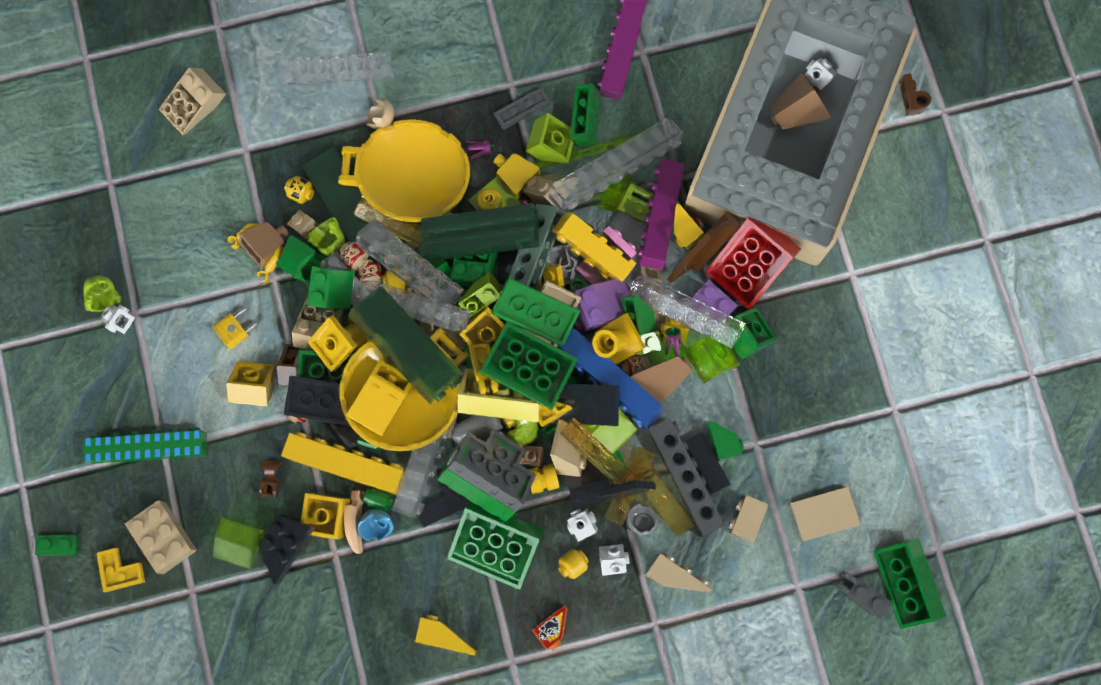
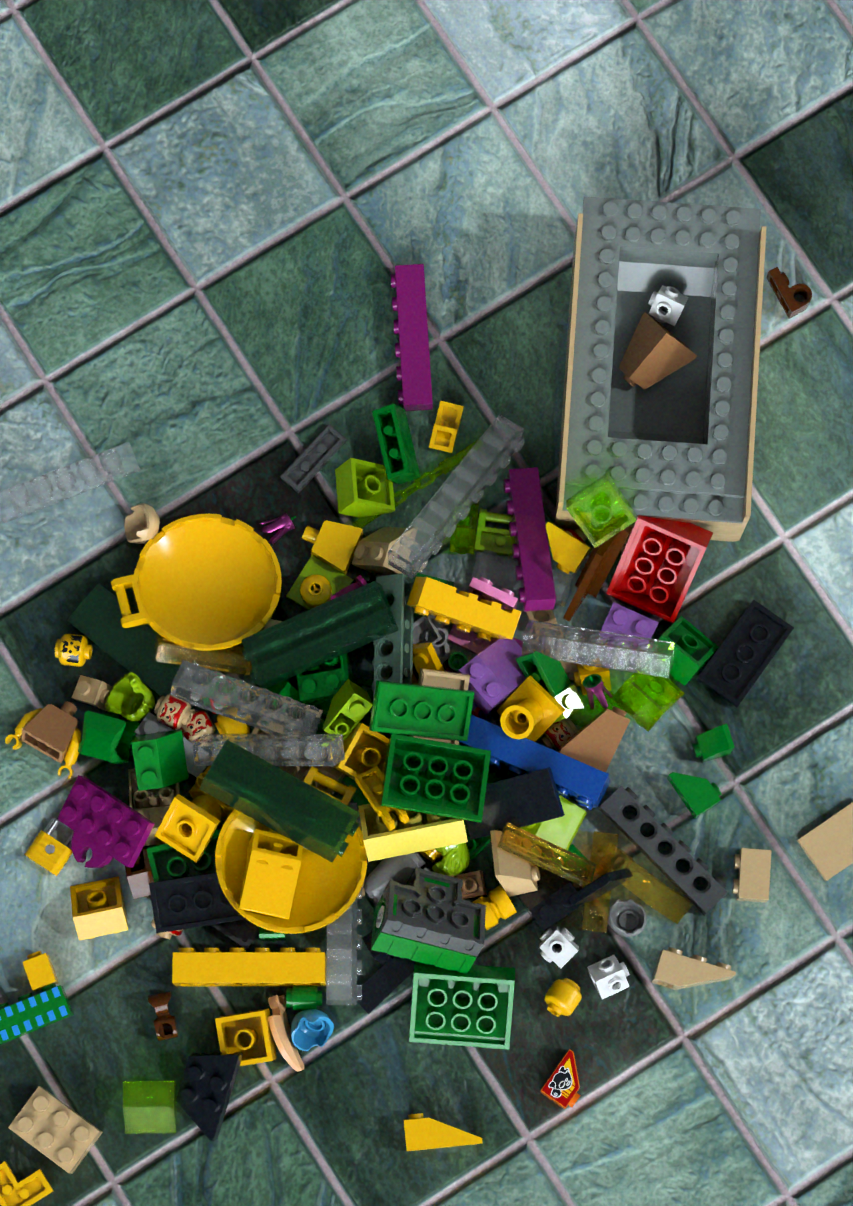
camera: 20 degrees left, 0 degrees up
yellow slope [538,402,573,427] -> none
black tile [685,432,730,494] -> none
none -> yellow brick [22,951,59,992]
none -> magenta plate [57,775,155,868]
none -> yellow slope [429,401,464,453]
none -> clear neon green brick [566,473,637,548]
none -> green slope [692,724,734,763]
none -> black plate [697,600,794,708]

